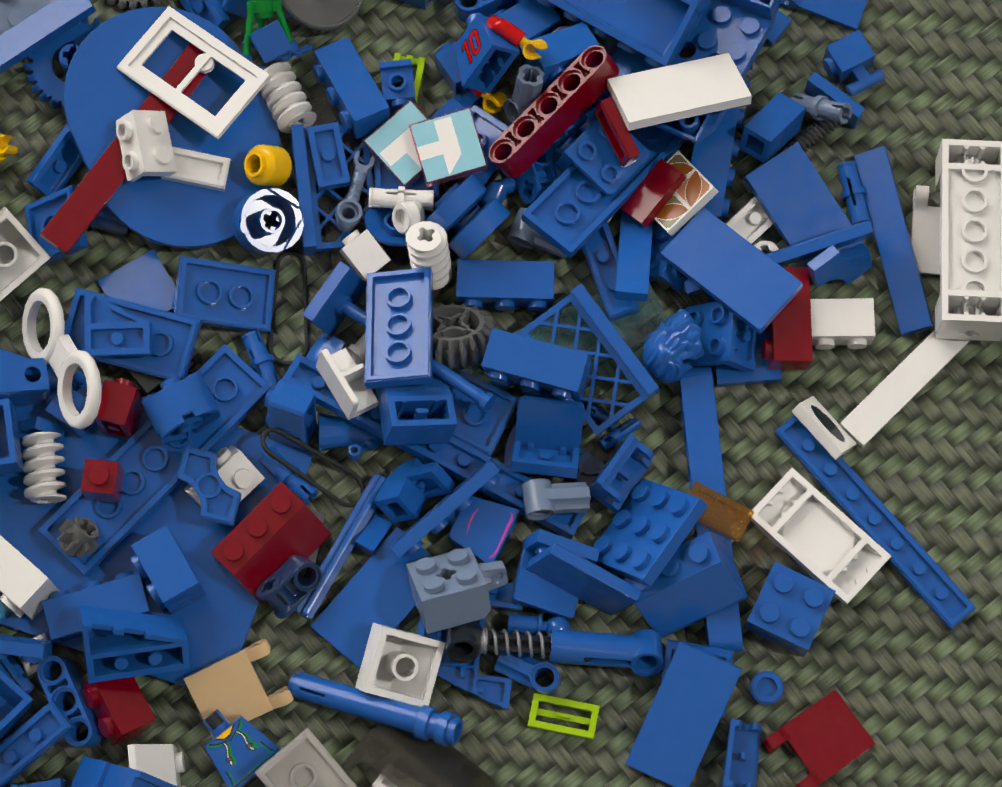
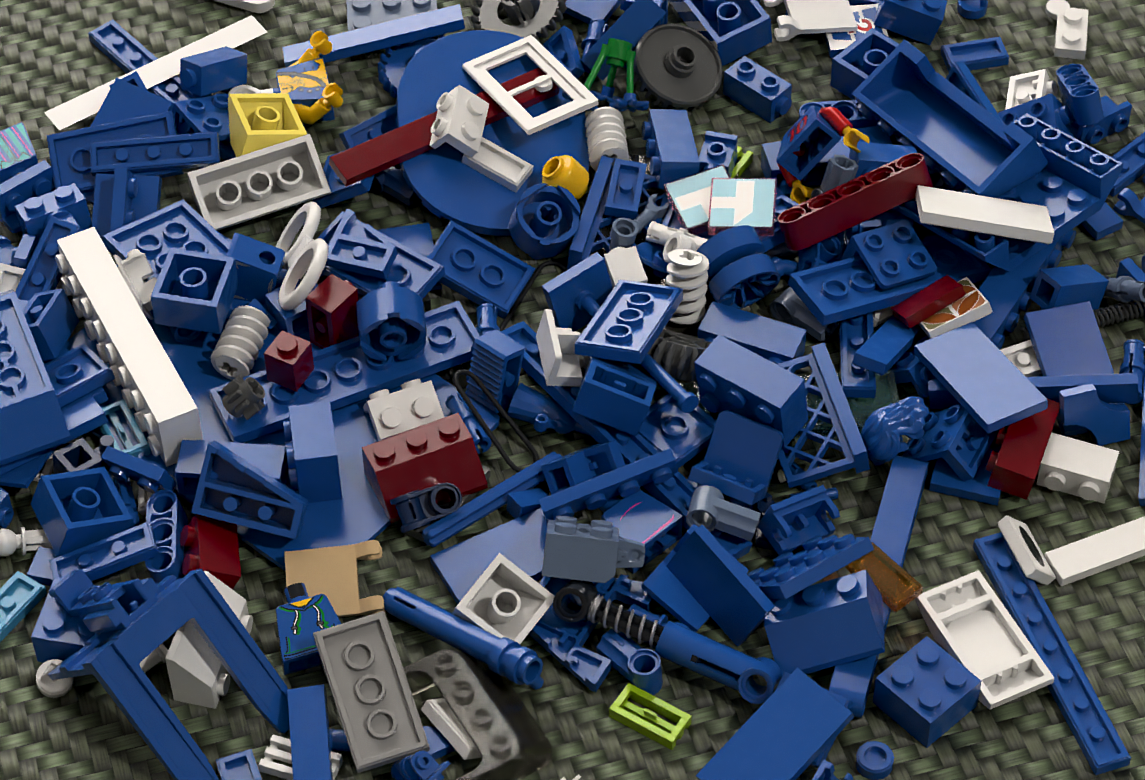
camera: 20 degrees right, 25 degrees down
blue tile [176,446,242,527] -> none
blue tile [249,20,293,64] -> none
dark red tile [594,97,640,168] -> none

